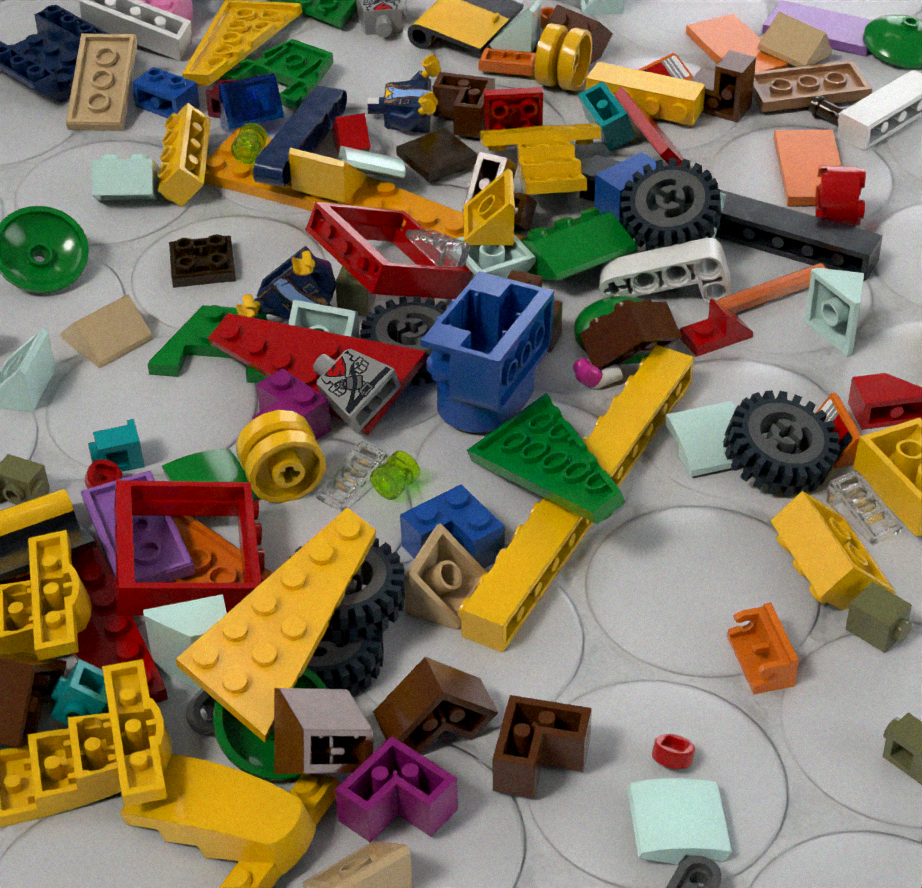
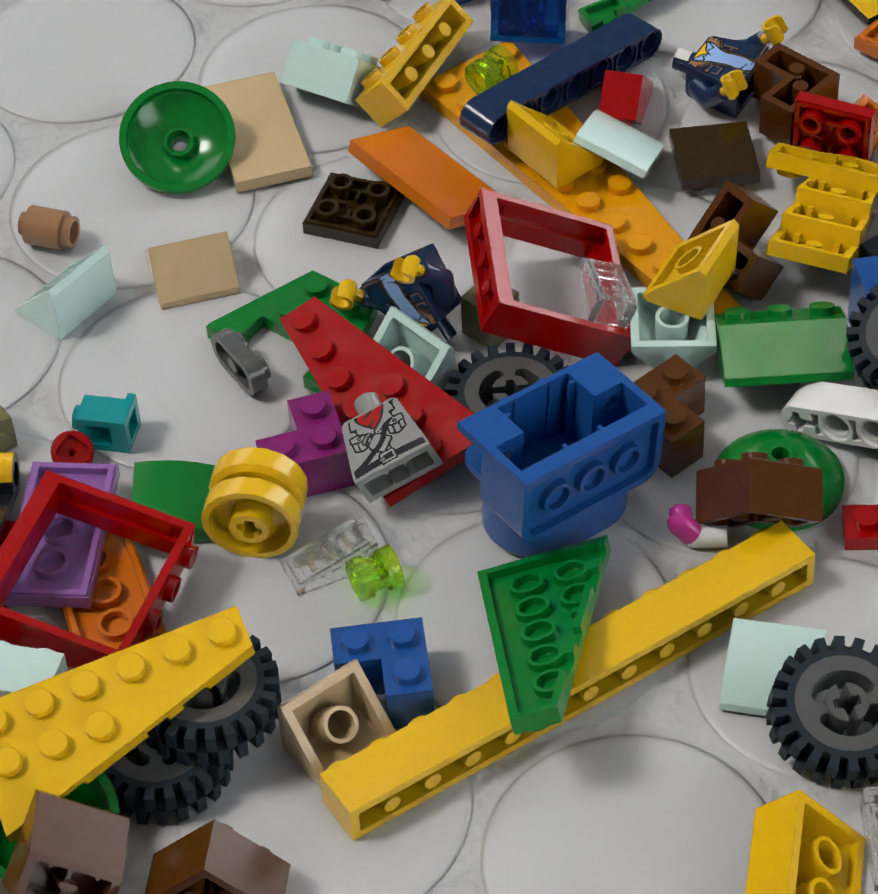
camera: 30 degrees right, 5 degrees up
none -> tan tile [205,71,312,193]
none -> dark grey plate [211,328,271,396]
none -> orange tile [348,126,496,230]

